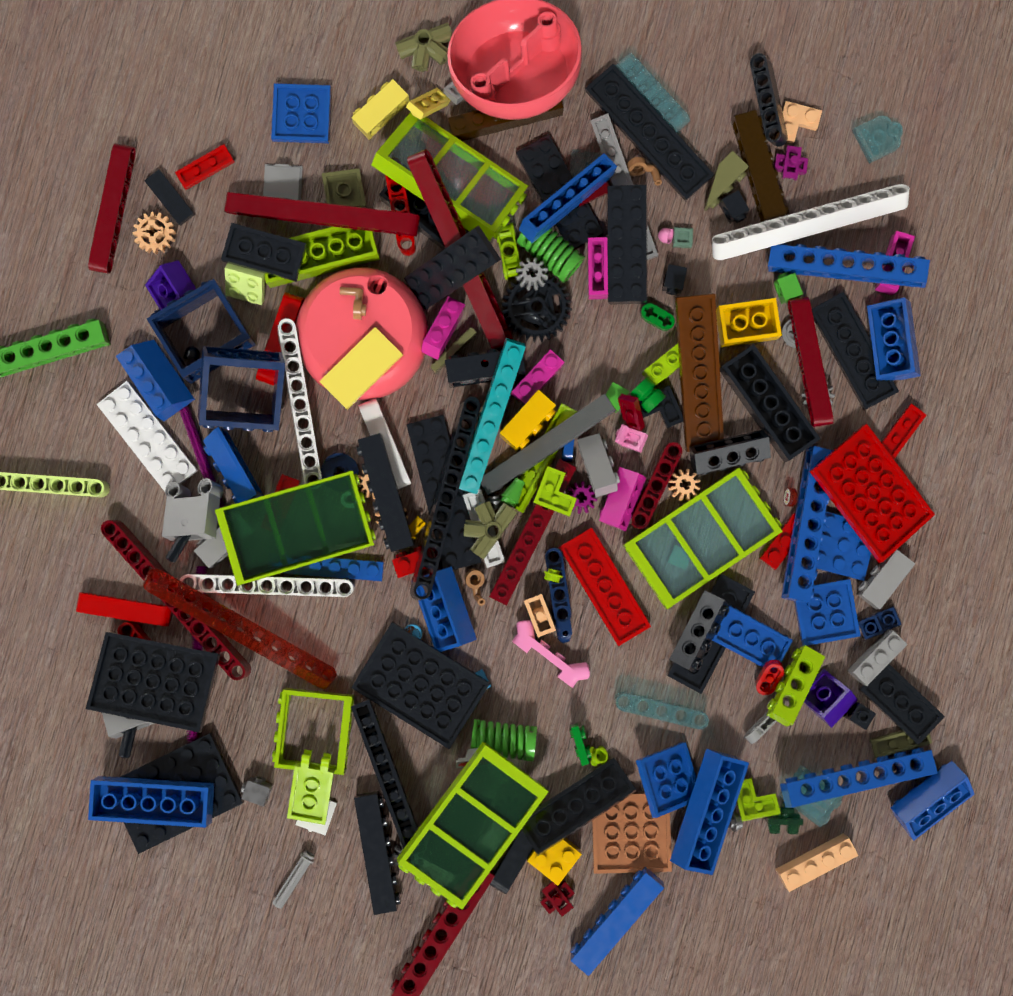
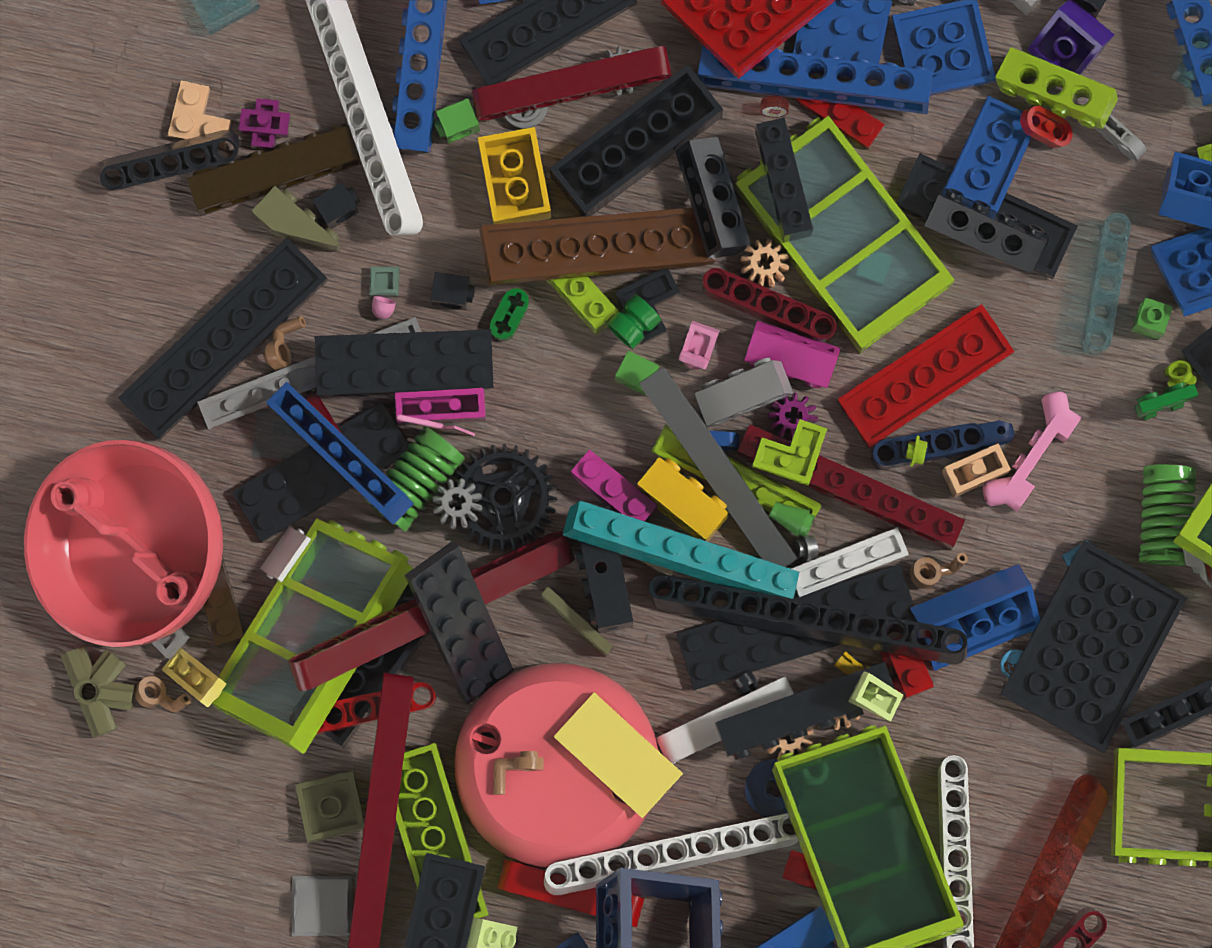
camera: 95 degrees left, 5 degrees down
blue plate [267,553,384,581] -> none
blue plate [271,83,331,144] -> none
light yellow brick [351,79,410,140] -> none
dark pink brick [421,297,465,360] -> none
olive piece [464,501,518,560] -> none
lime piece [496,223,521,280] -> none
clear light blue beam [615,53,690,133] -> none
dark red plate [618,394,645,431] -> none
none -> medium nougat plate [134,676,192,713]
none -> white piece [260,527,311,582]
none -> bright pink piece [396,415,475,436]
none -> black hinge [732,670,758,695]
none -> black brick [755,117,813,243]
none -> yellowish green slope [848,671,903,722]
none -> bright green brick [1131,297,1173,340]

